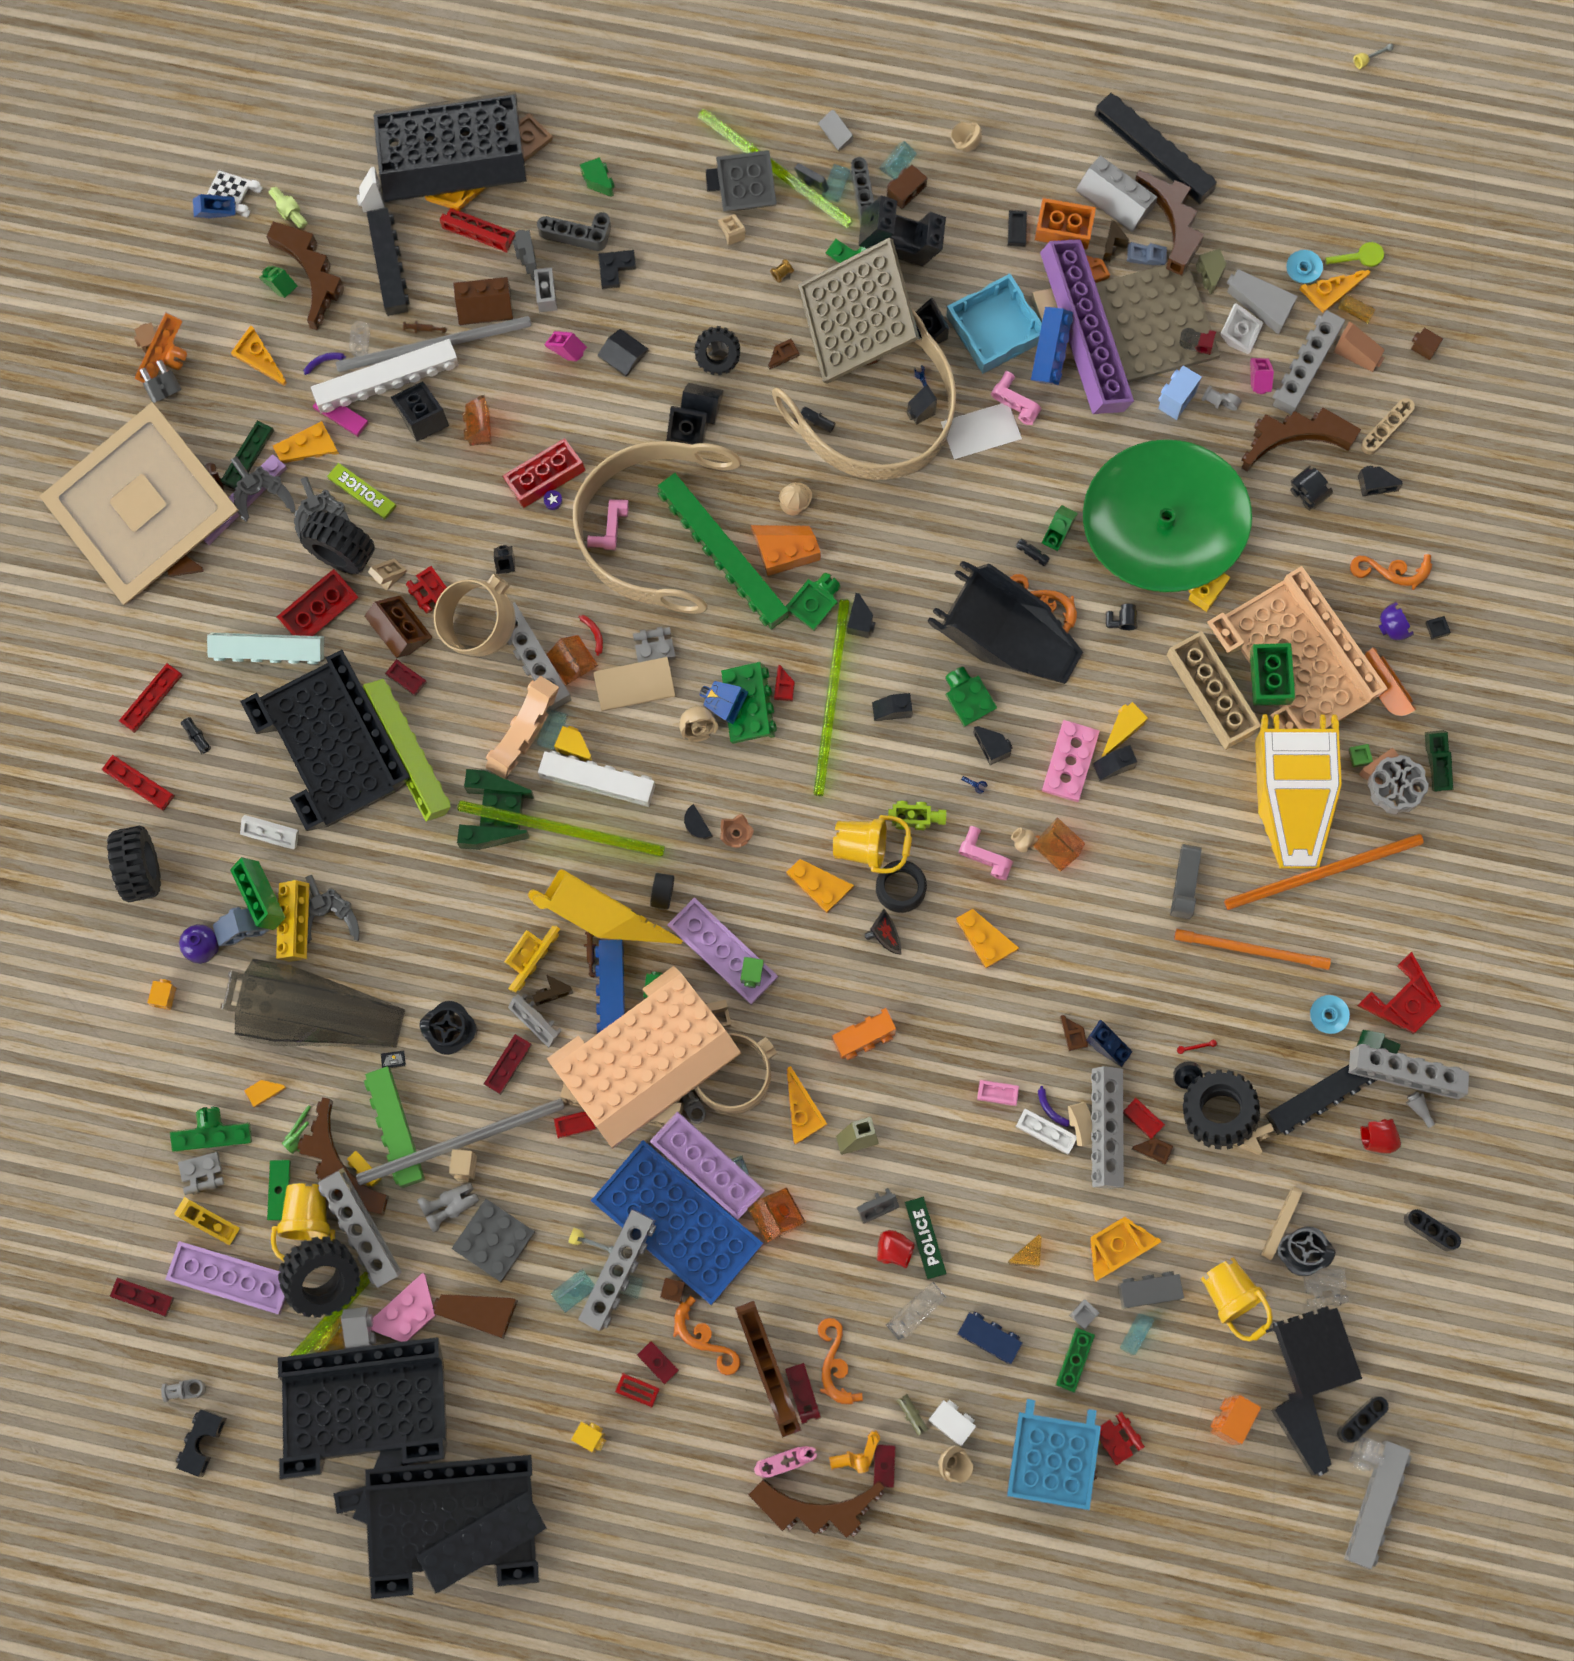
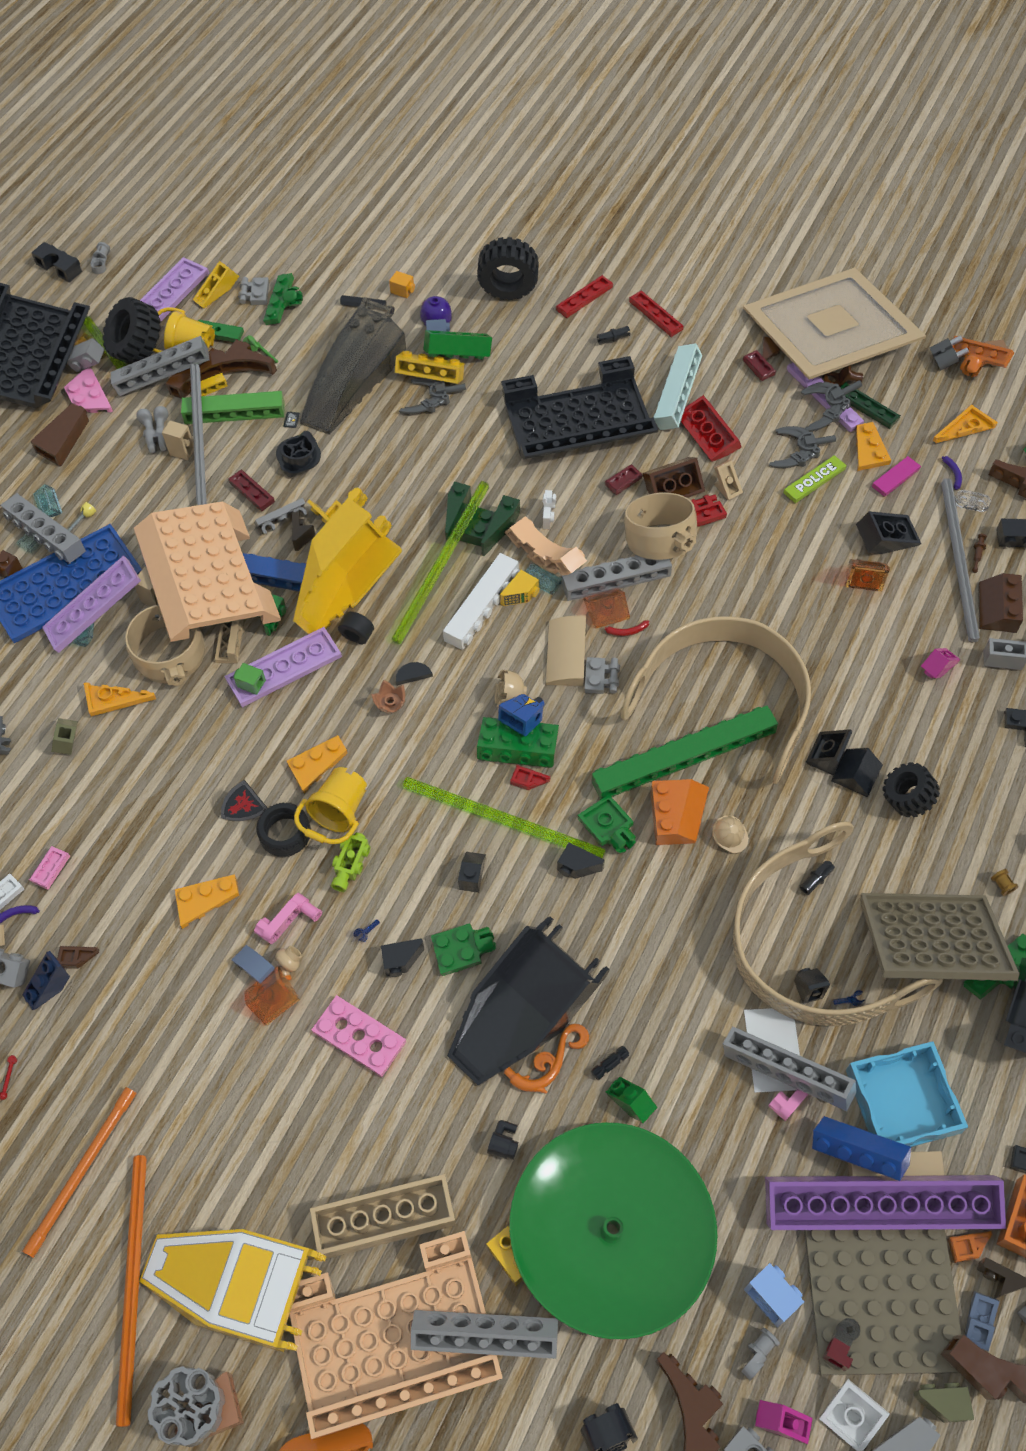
camera: 105 degrees right, 15 degrees down
dark red plate [109,1277,174,1317] -> none
white plate [240,815,299,850] -> none
light orange tile [244,1080,287,1108] -> none
black tyre [299,510,375,575] -> none
white brick [311,339,458,413] -> none
lime brick [362,679,451,822] -> none
dark grey plate [451,1199,535,1282] -> none
black brick [494,545,515,574] -> none
red slope [502,438,586,508] -> none
dark purple tile [544,490,563,510] -> none
bright pink beam [587,499,629,550] -> none
black slope [598,329,649,377] -> none
clear orange slope [747,1187,806,1243] -> none
reddish brown tile [768,339,800,370] -> none
orange wedge [832,1008,896,1060] -> none
black slope [915,298,949,344] -> none
black slope [1093,745,1138,781] -> none
yellow slope [1101,702,1148,757] -> none
dark grey beam [1170,844,1202,920] -> none
green brick [1250,643,1295,706] -> none
bright green plate [1348,744,1373,767] -> none
none -> sand blue slope [232,945,275,984]
none -> black axle [340,295,387,310]
none -> light grey brick [411,1310,558,1359]
none -> white plate [542,490,556,529]
none -> light grey brick [723,1026,856,1111]
none -> dark red plate [743,350,776,381]

